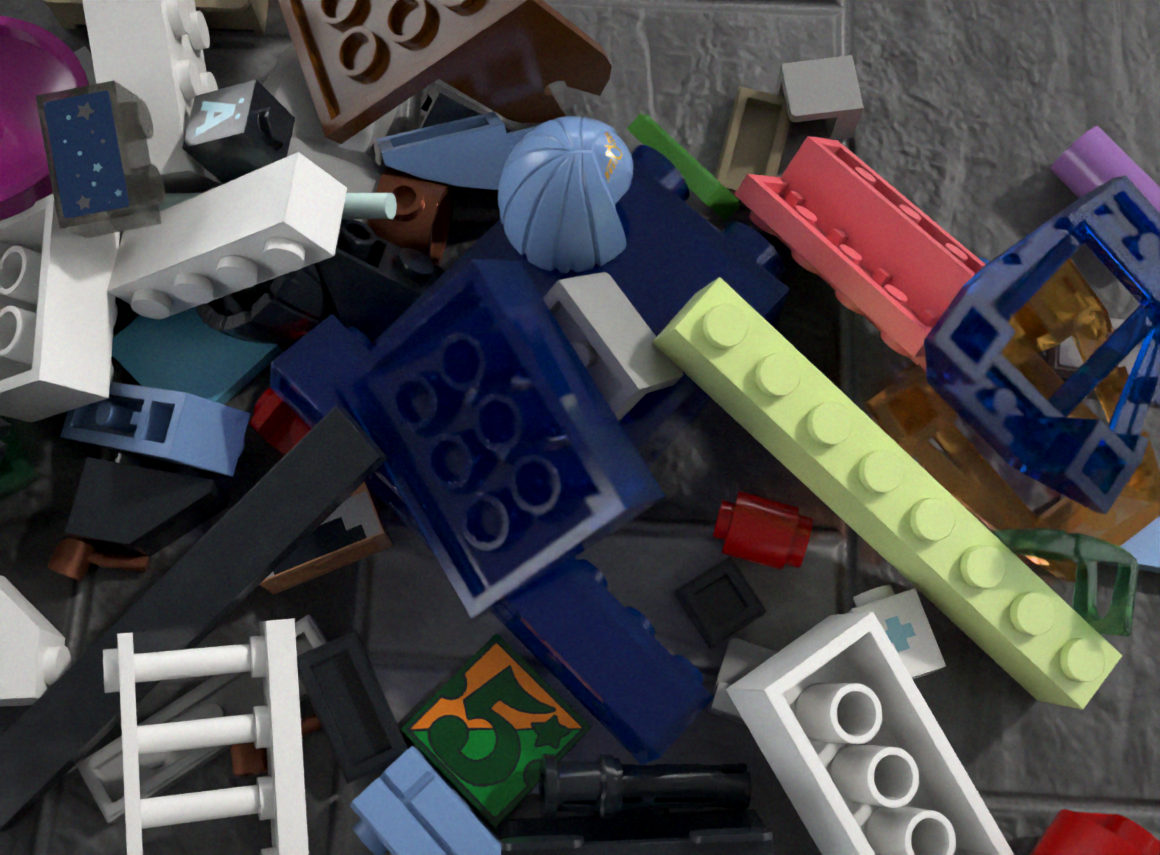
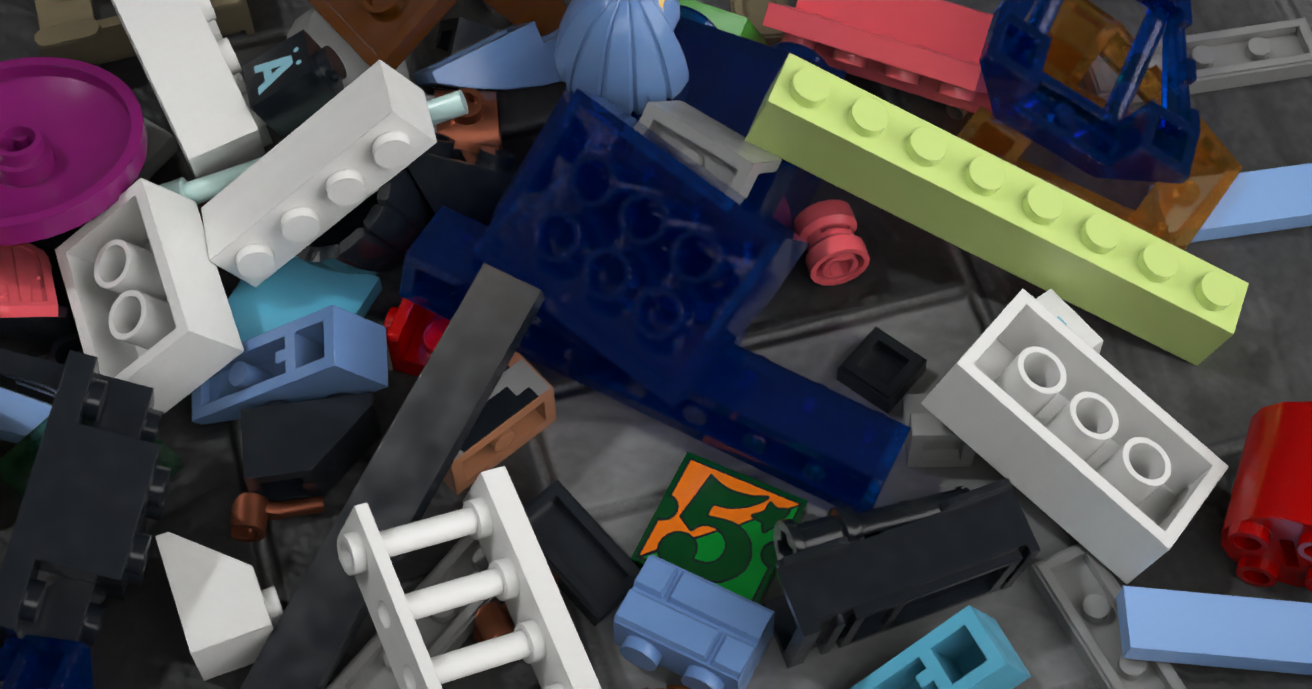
camera: 20 degrees left, 15 degrees down
brick [36,80,165,238] -> none
red brick [712,491,813,570] -> none
clear green piece [988,528,1139,637] -> none
none -> coral wheel [793,199,870,286]

